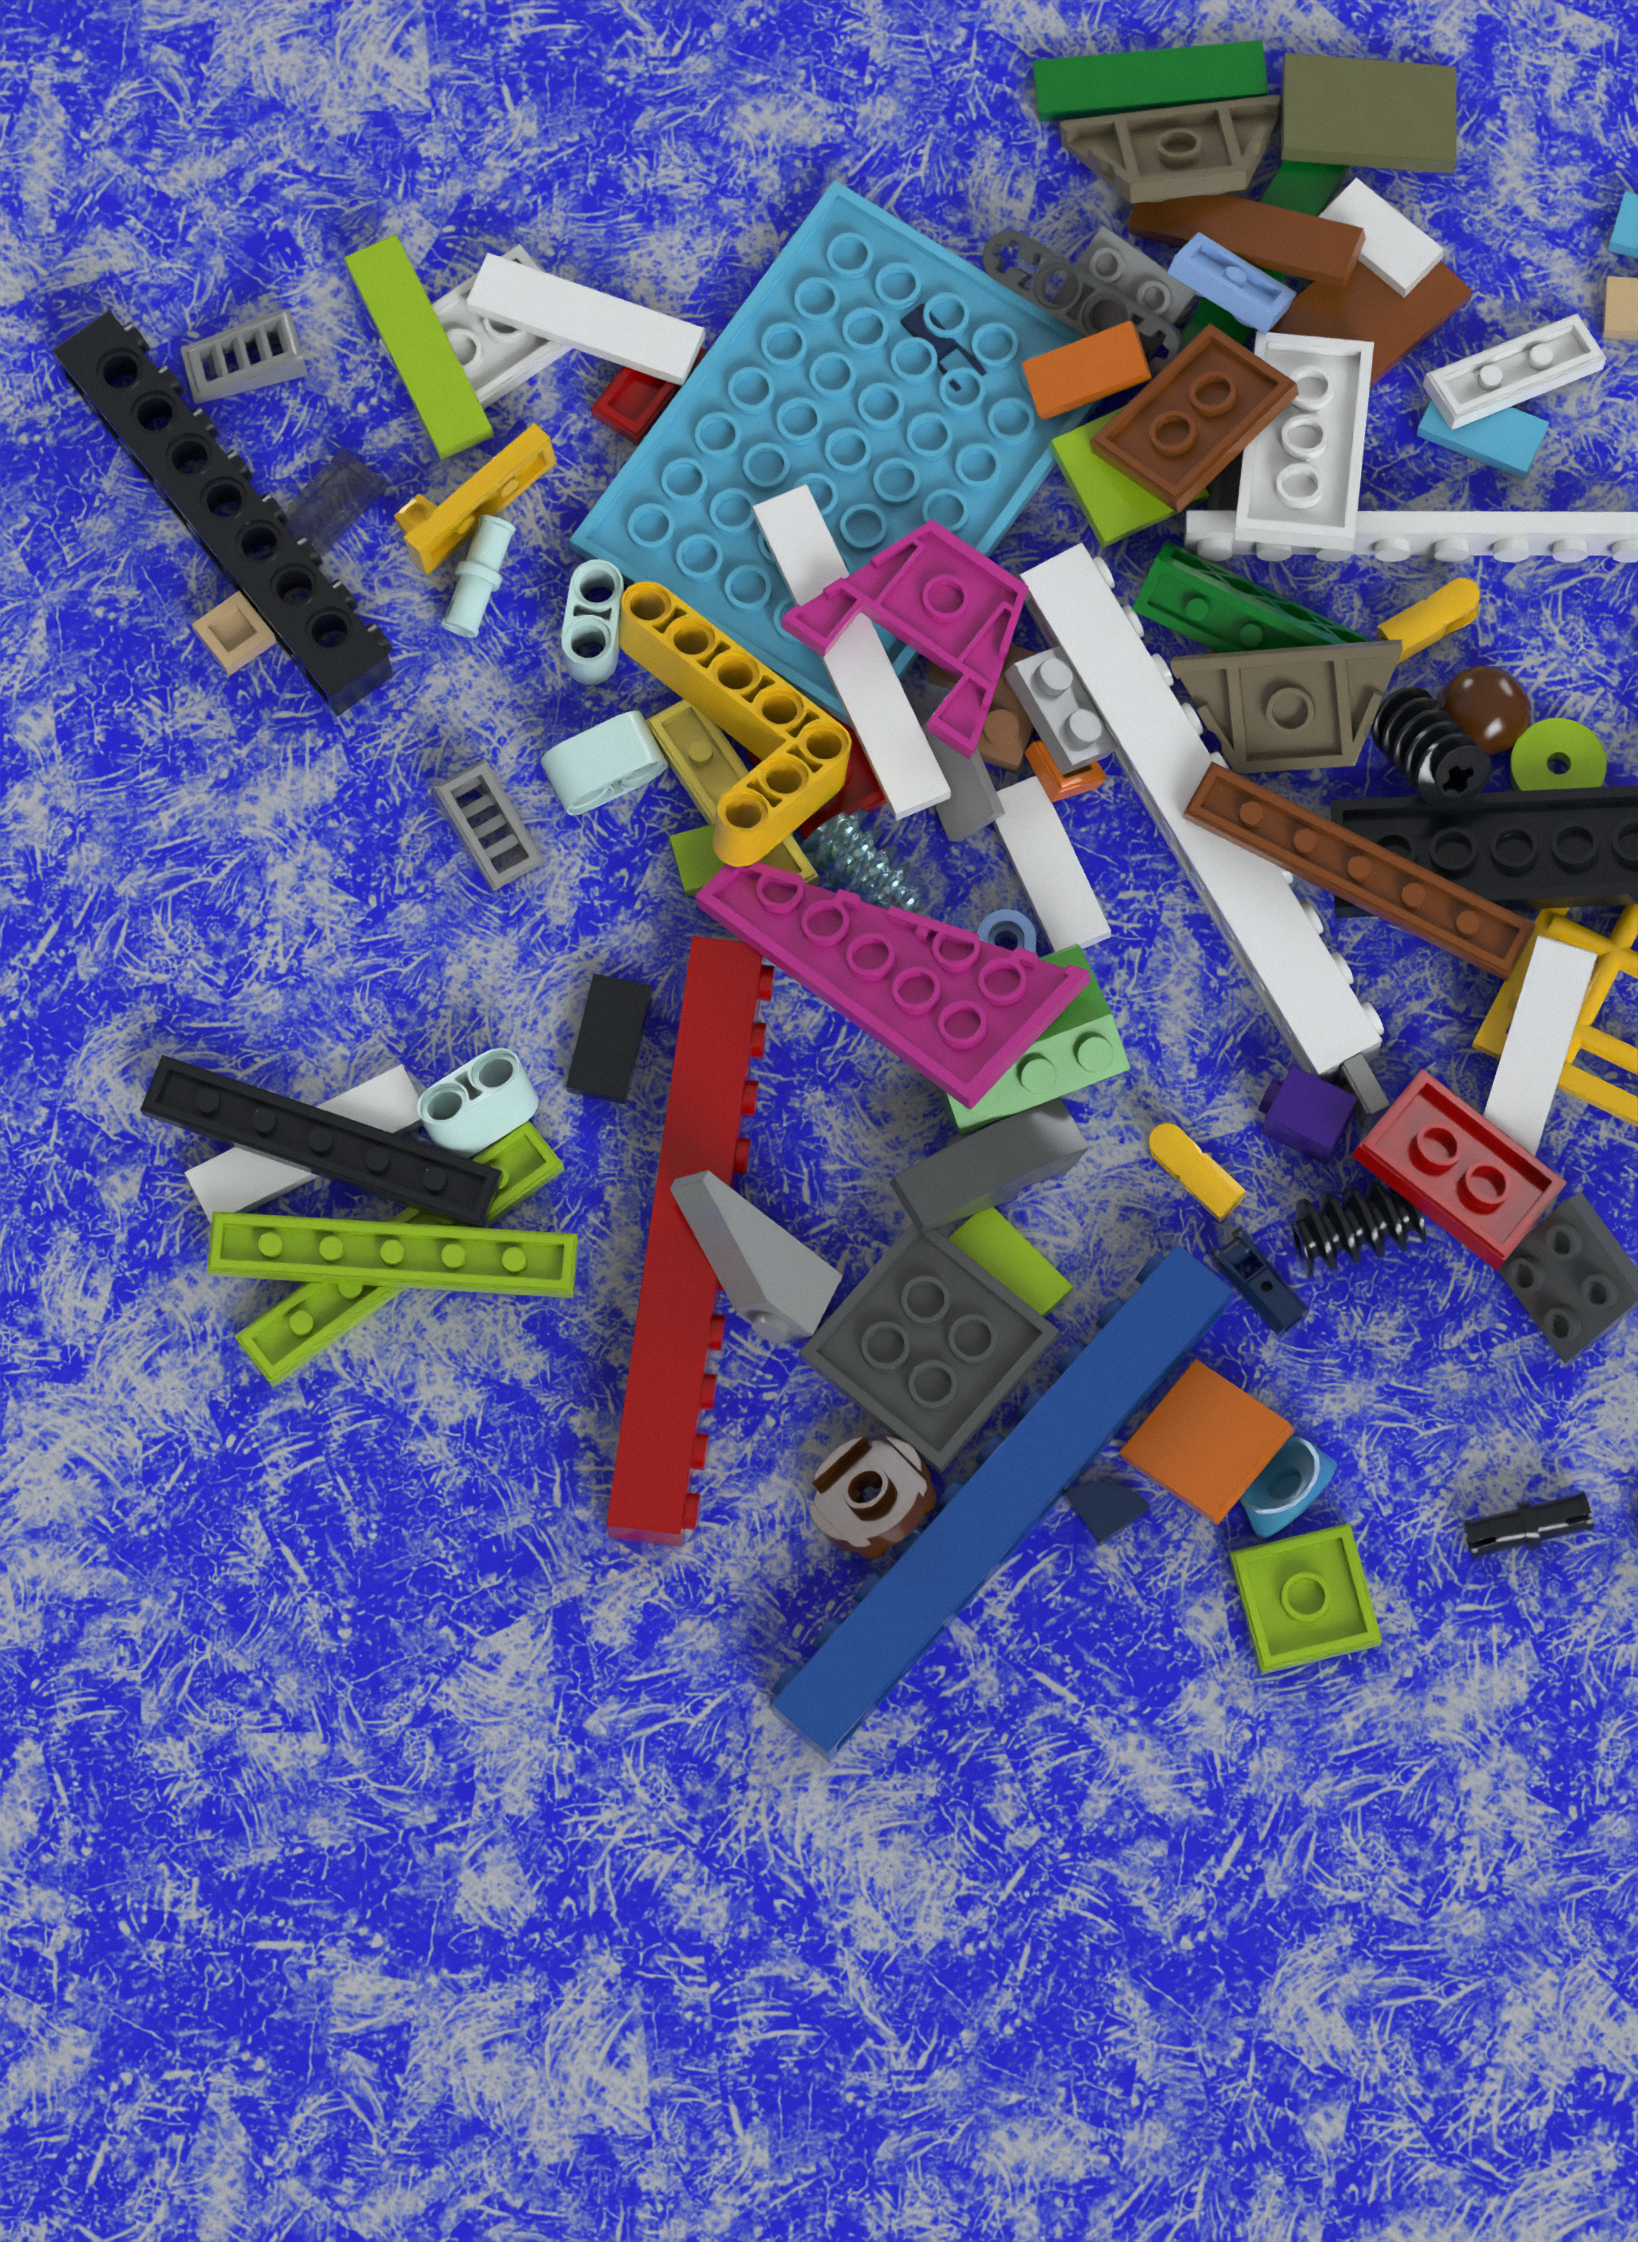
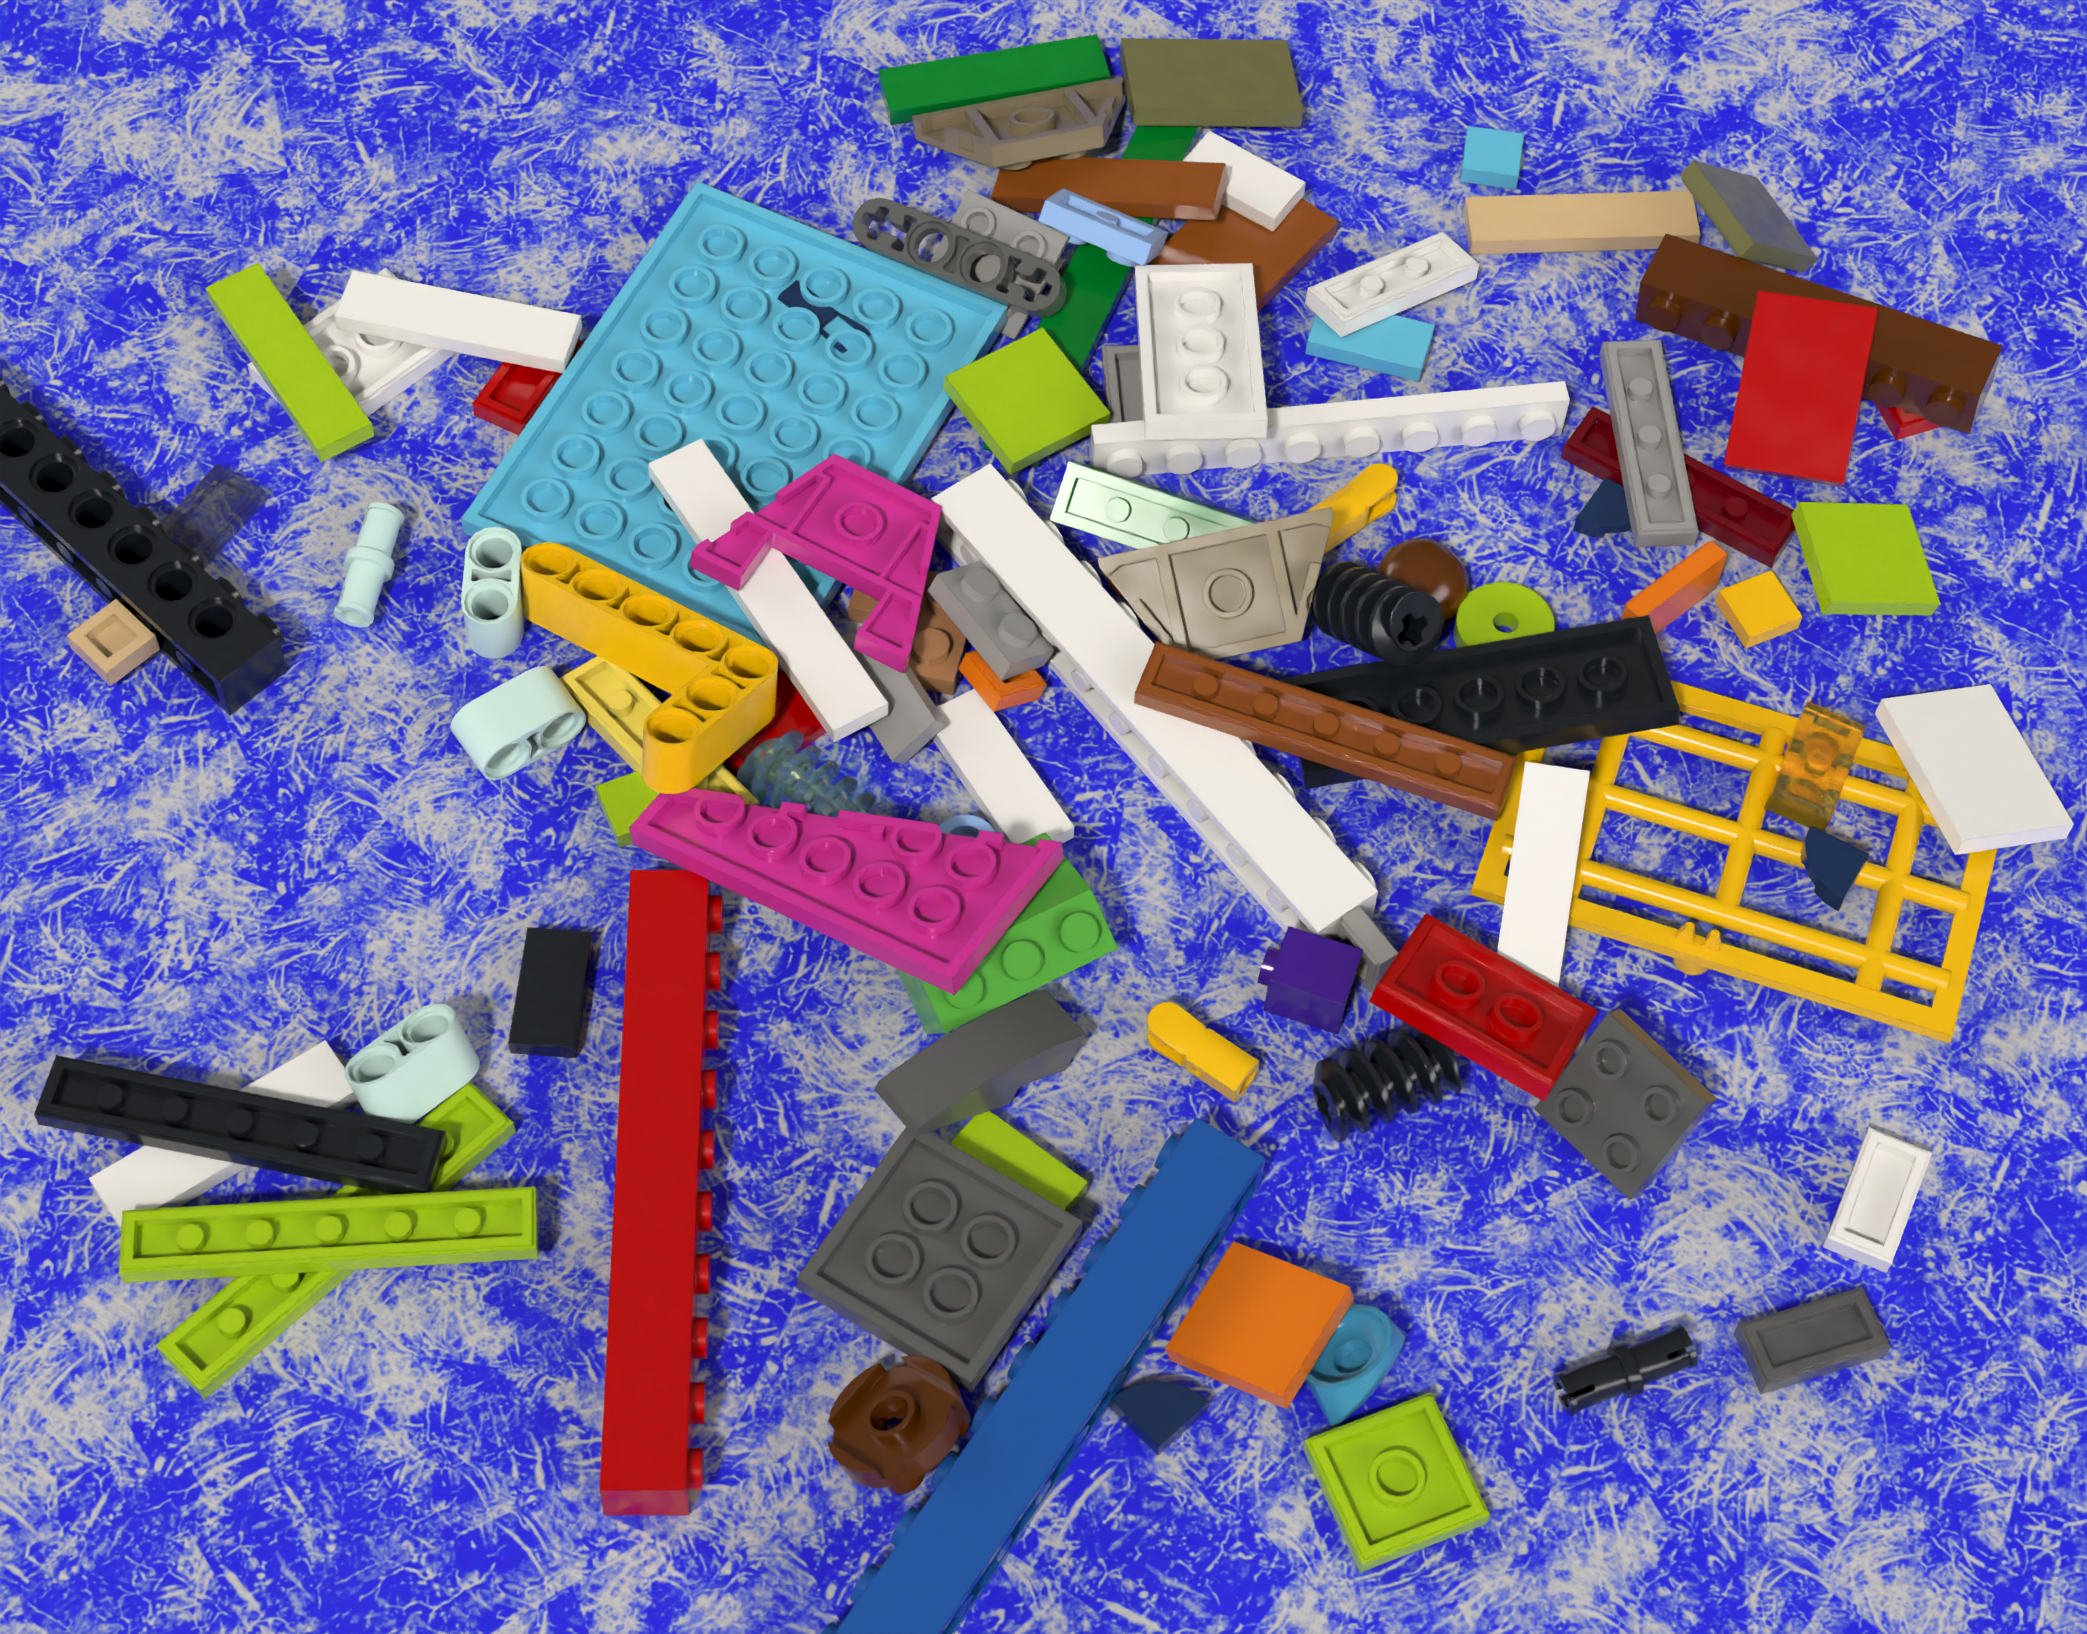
camera: 15 degrees left, 15 degrees down
light grey slope [180,308,308,405] -> none
yellow hinge [394,423,557,576] -> none
light grey slope [431,759,545,892] -> none
light grey slope [670,1170,843,1343] -> none
orange tile [1021,320,1152,421] -> none
dark orange tile [1090,324,1299,513] -> none
dark blue bar [1207,1228,1309,1337] -> none

